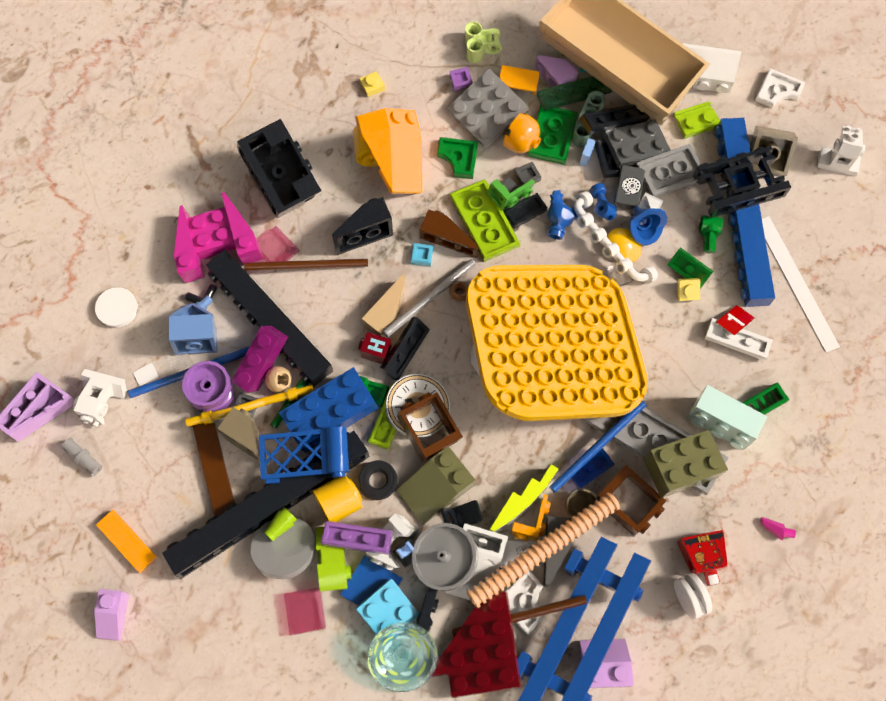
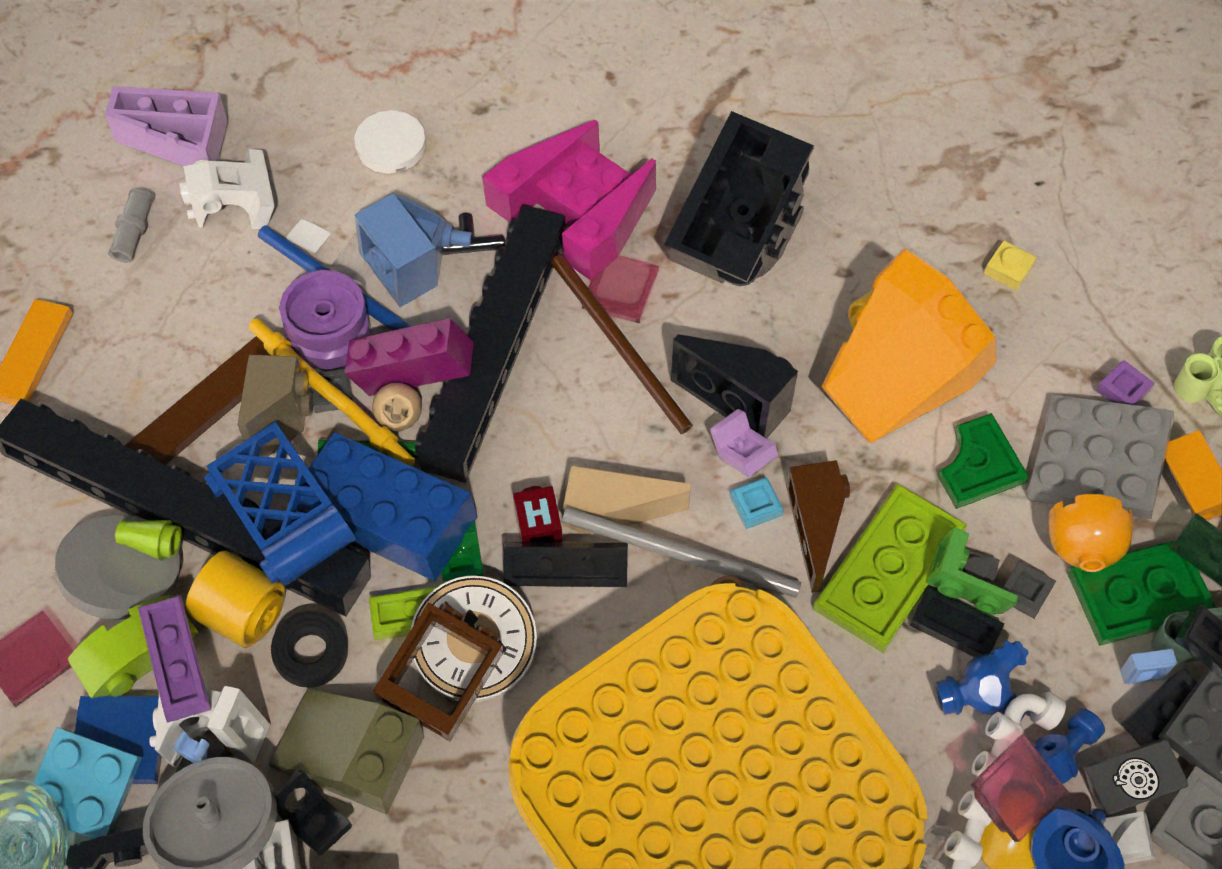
camera: 60 degrees right, 10 degrees down
none -> lavender bracket [711,409,778,477]
none -> clear pink piece [970,735,1068,843]

